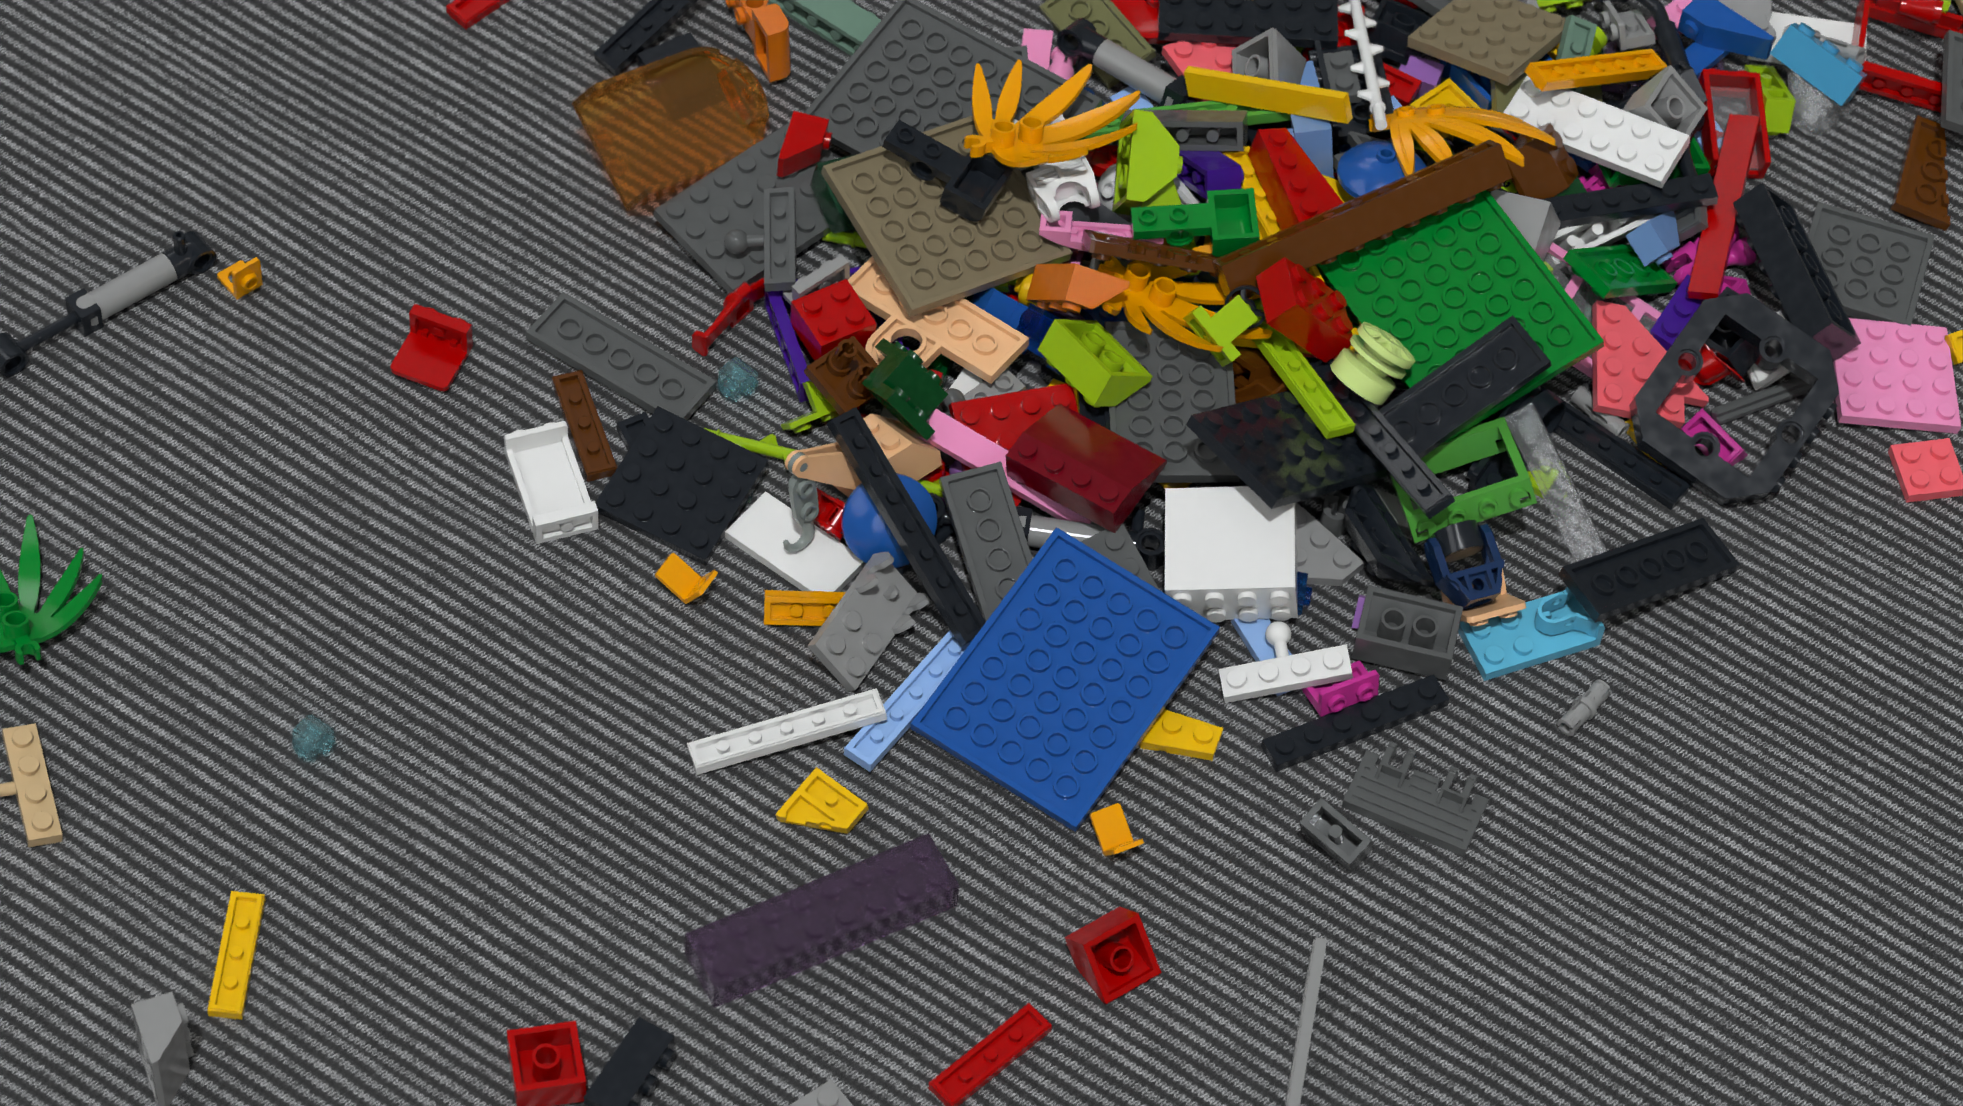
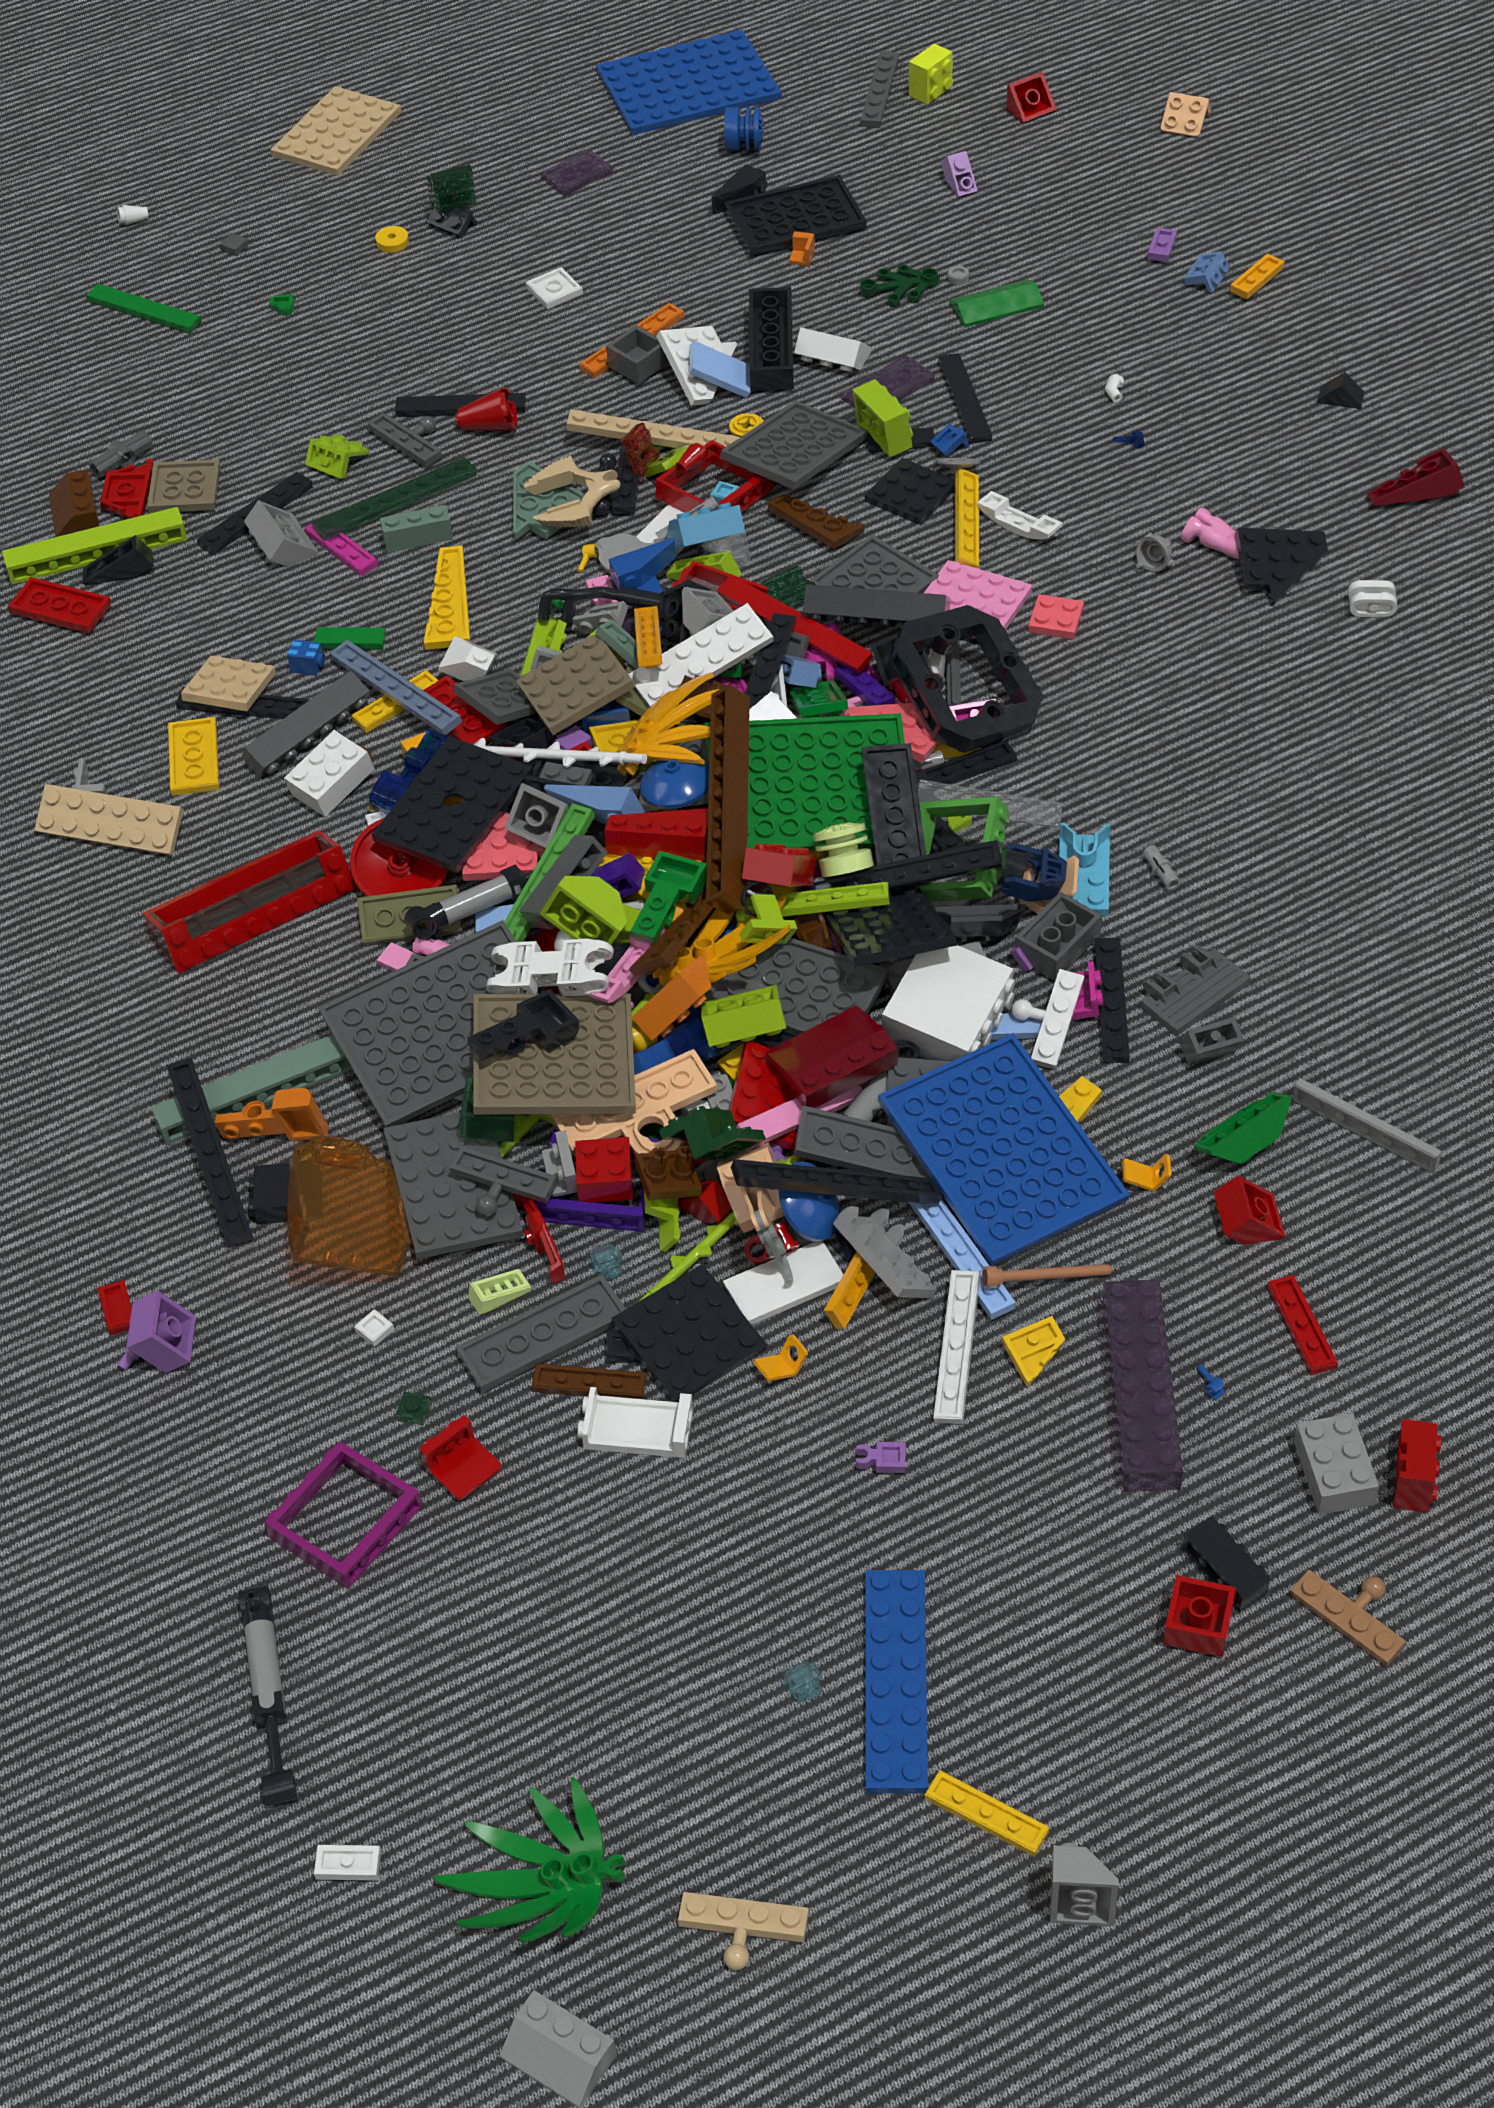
camera: 55 degrees left, 5 degrees down
light orange bracket [217,257,263,300] -> none
red slope [777,111,833,178] -> none
light orange plant [963,59,1141,168] -> none
yellow tile [1184,66,1353,124] -> none
black plate [1558,518,1740,623] -> none
none -> medium lavender piece [118,1290,196,1373]
none -> magenta window [265,1441,423,1590]
none -> white tile [354,1309,394,1347]
none -> clear green plate [395,1391,432,1426]
none -> yellowish green slope [468,1269,531,1315]
none -> medium azure tile [710,481,739,502]
none -> clear green bracket [760,566,815,606]
none -> medium lavender plate [856,1442,906,1473]
none -> blue plate [866,1570,928,1794]
none -> nougat piece [982,1264,1112,1289]
none -> green wedge [1194,1091,1291,1164]
none -> blue hand [1197,1364,1224,1400]

